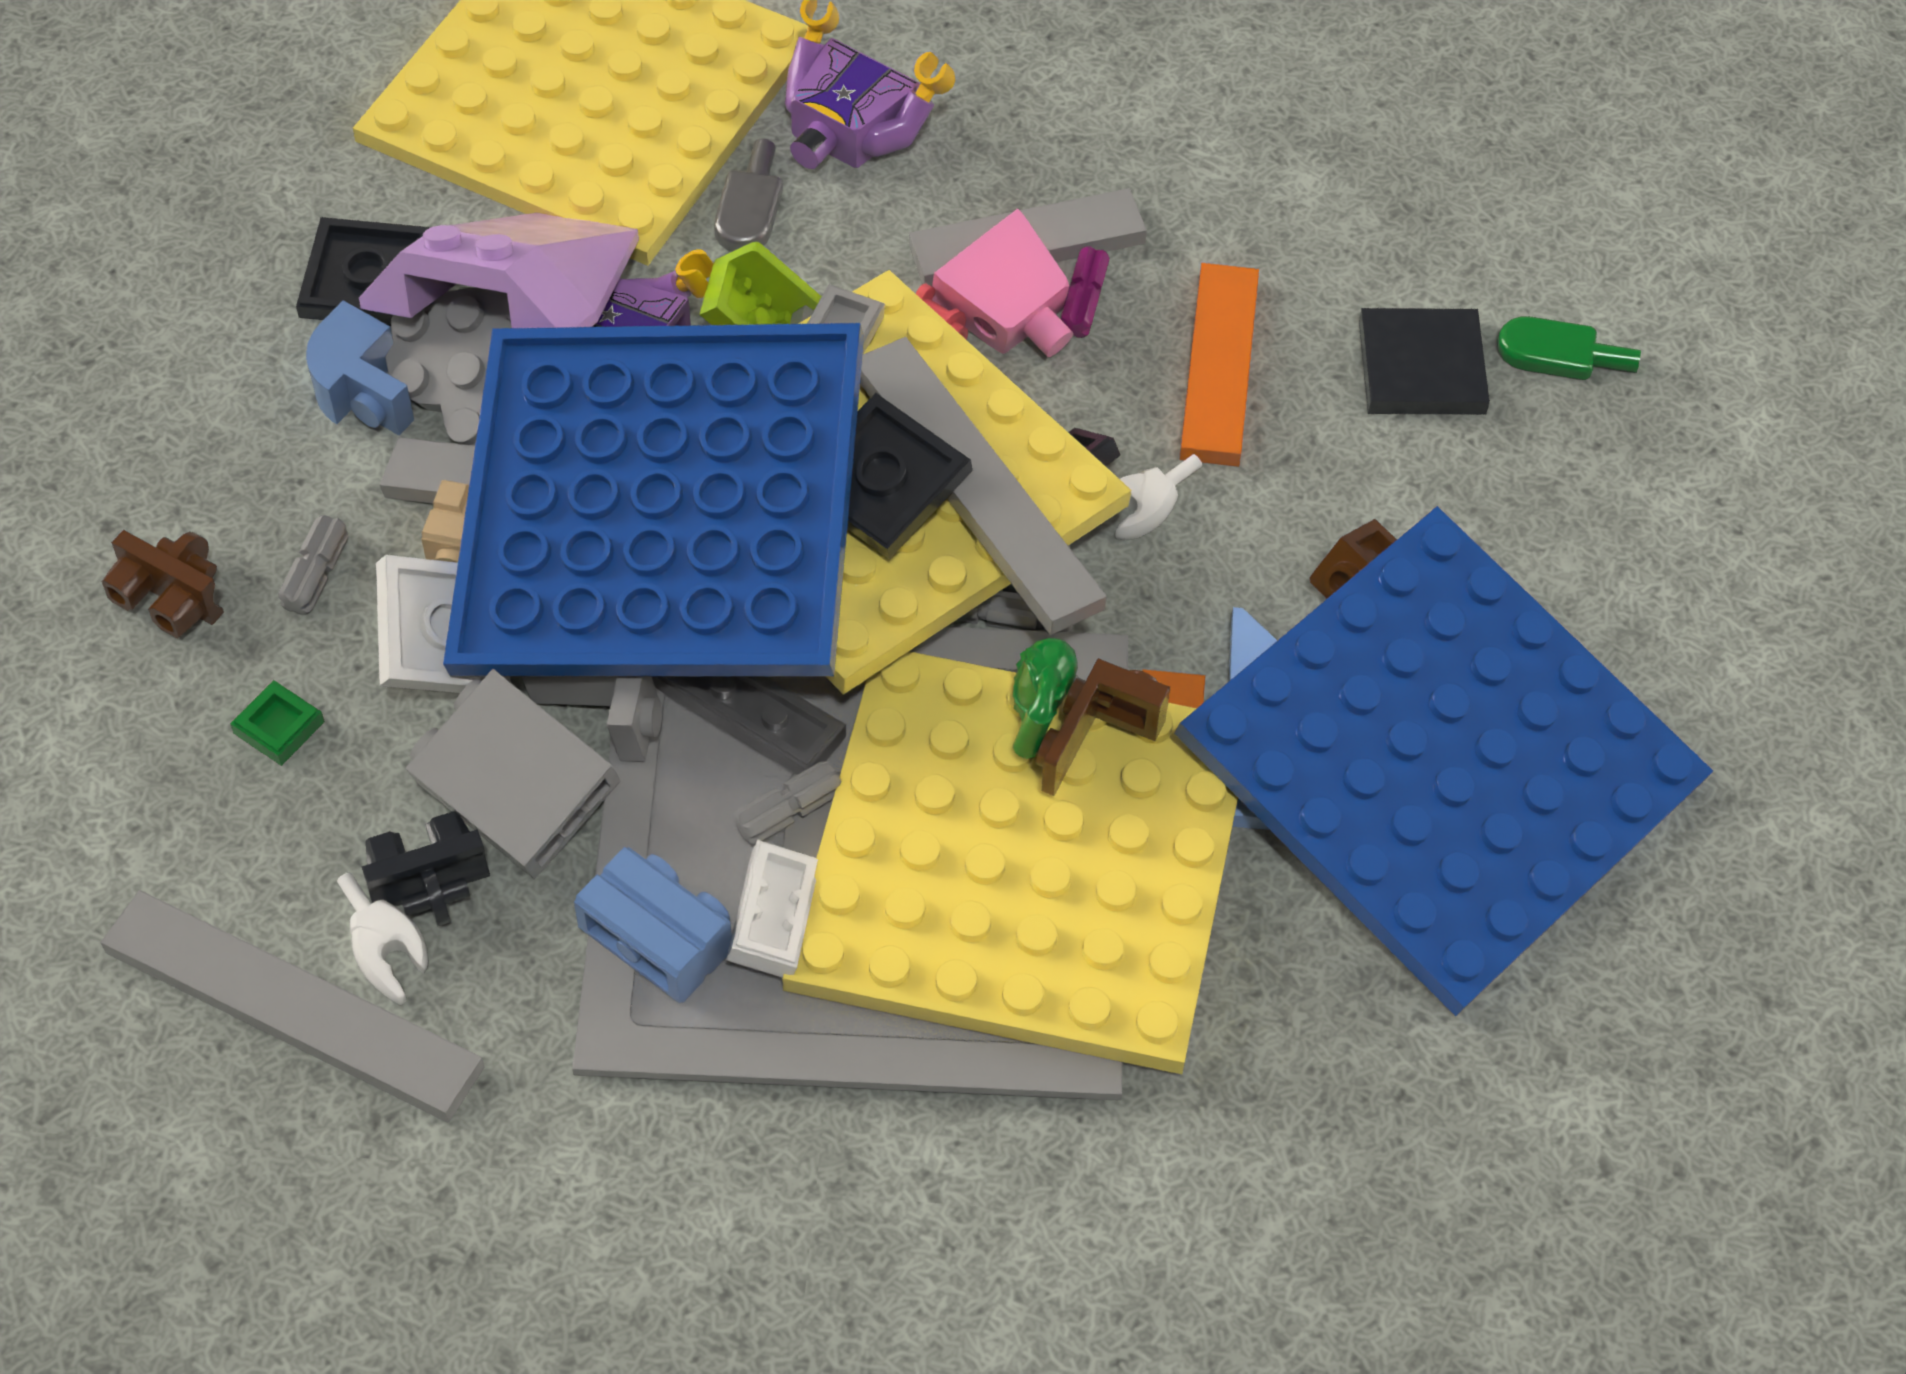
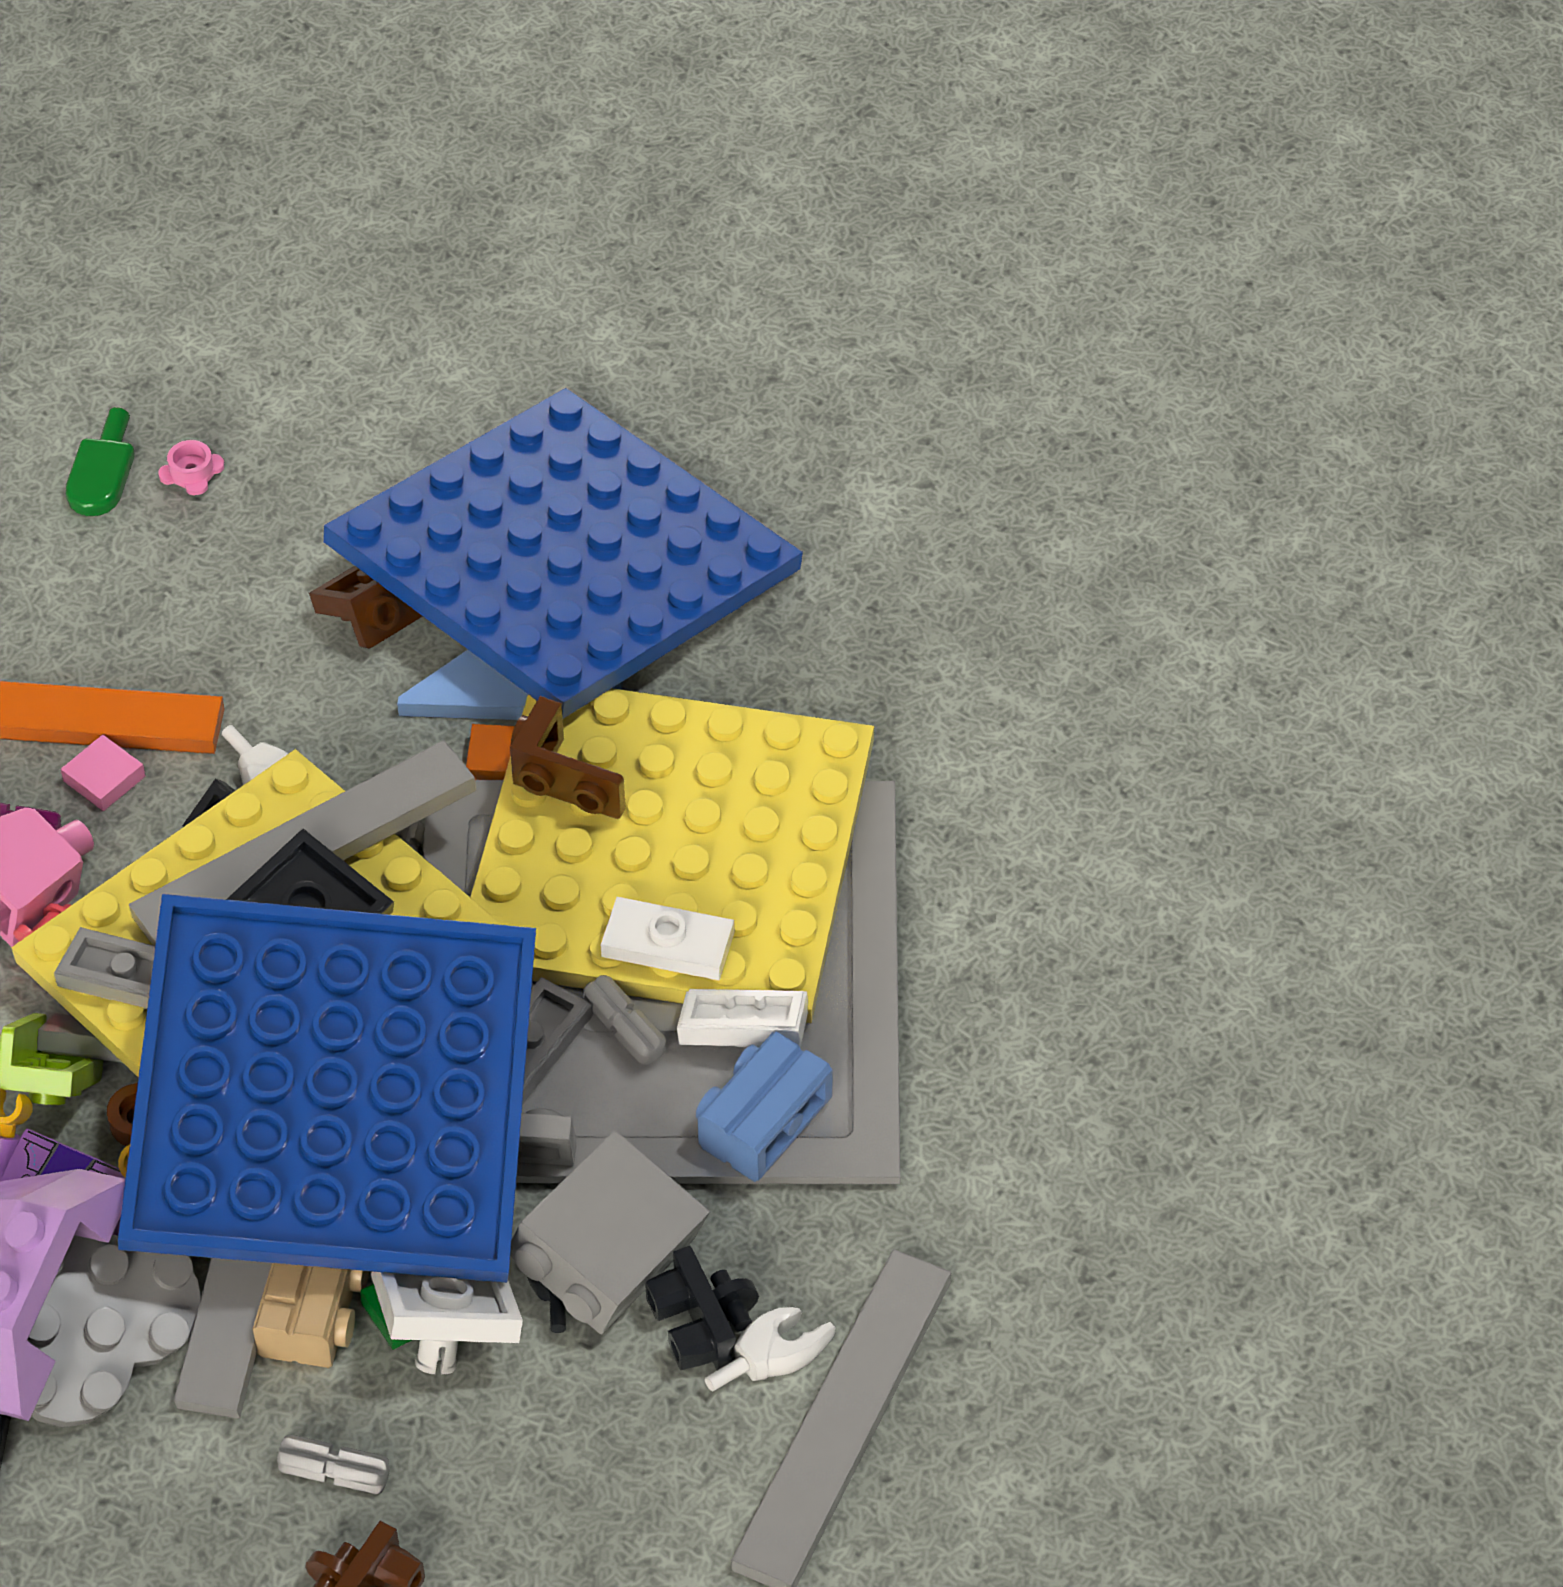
camera: 90 degrees left, 5 degrees down
green tile [230,680,325,766] -> none
medium blue brick [306,300,414,436] -> none
green piece [1012,638,1078,759] -> none
black tile [1359,308,1490,415] -> none
none -> bright pink tile [61,735,146,812]
none -> bright pink plate [158,440,224,495]
none -> white plate [601,897,735,981]

